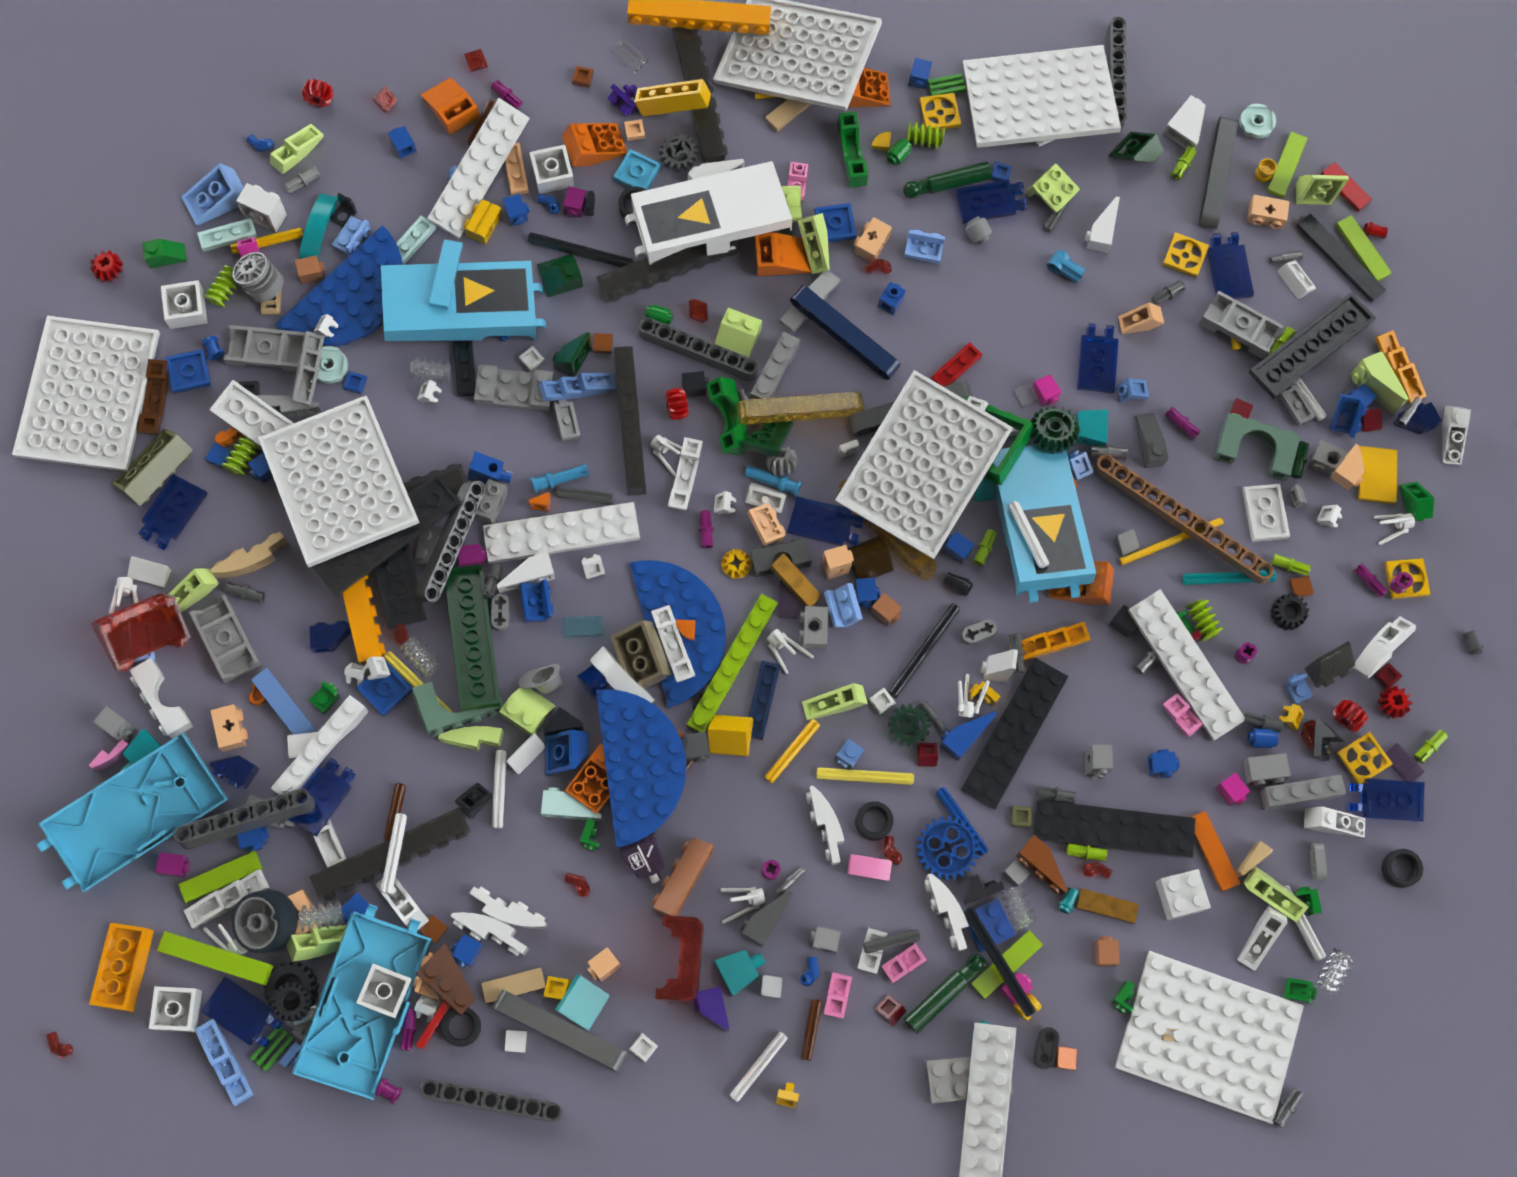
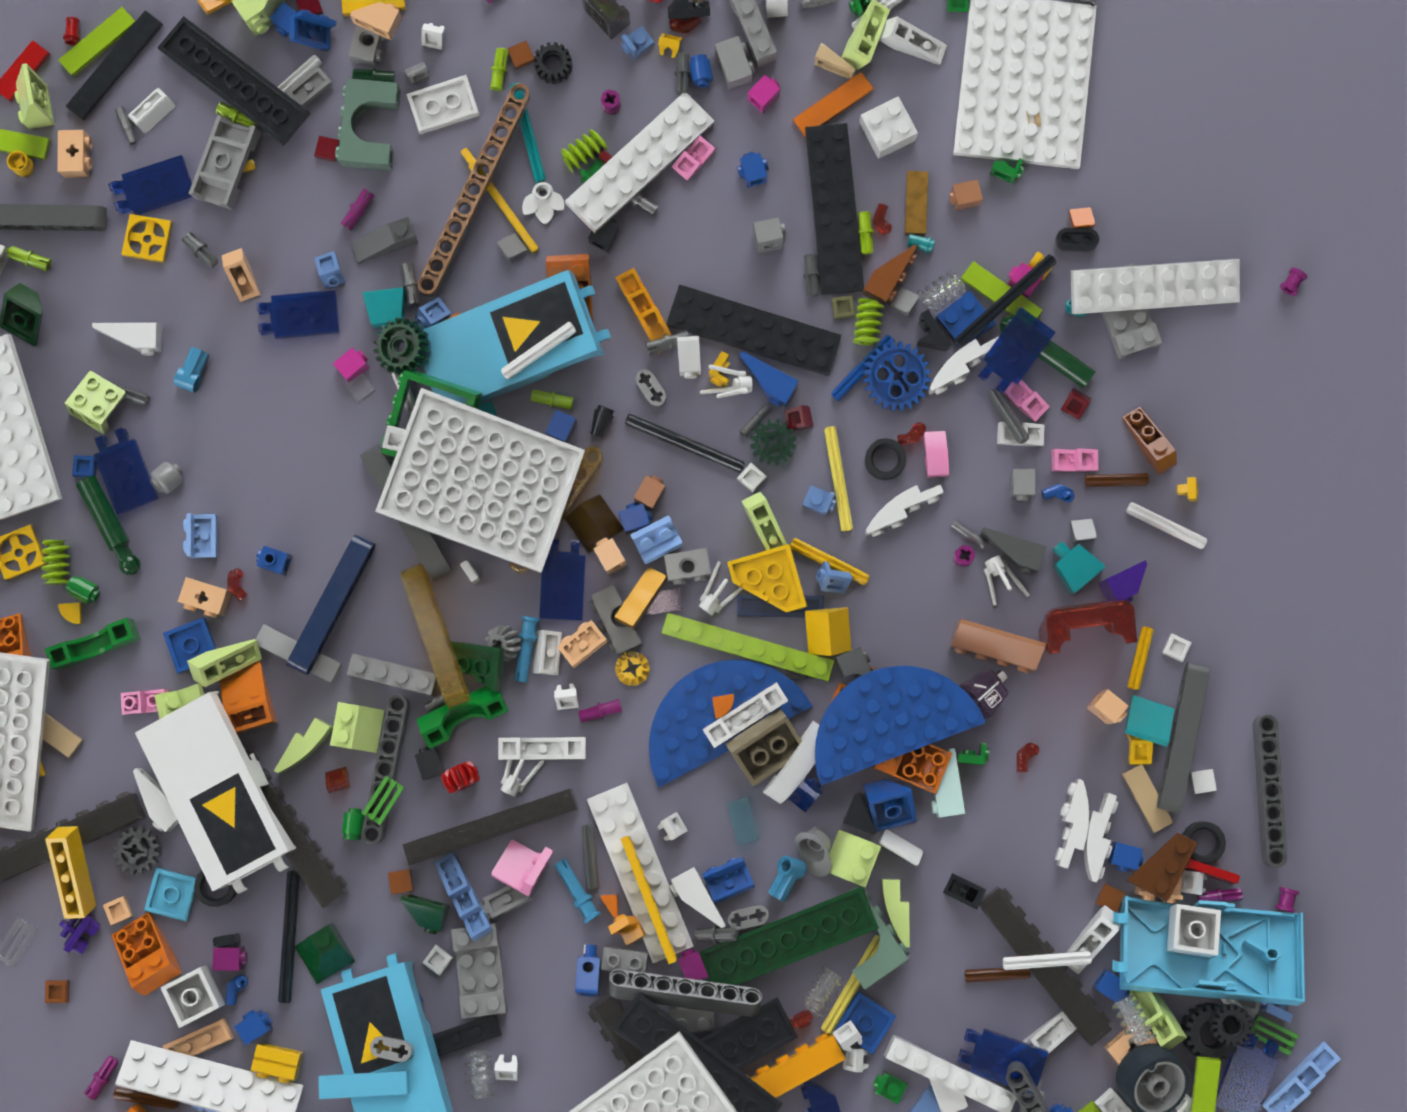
camera: 90 degrees left, 10 degrees up
white axle [492,750,507,829] -> none
red tile [930,342,983,387] -> none
none -> yellowish green slope [274,718,333,773]
none -> bright green tile [362,776,405,825]
none -> light grey beam [370,1036,414,1062]
none -> bright pink bracket [491,840,553,897]
none -> white plate [522,182,564,224]
none -> light orange bracket [608,914,645,945]
none -> yellow tile [620,835,677,964]
none -> yellow plate [727,544,807,613]
none -> dark azure piece [768,855,806,901]
none -> medium blue bracket [816,561,852,594]
none -> lime piece [853,298,884,346]
none -> clear blue tile [978,307,1056,394]
none -> dark orange slope [1122,407,1177,475]
none -> yellow axle [1127,626,1154,690]

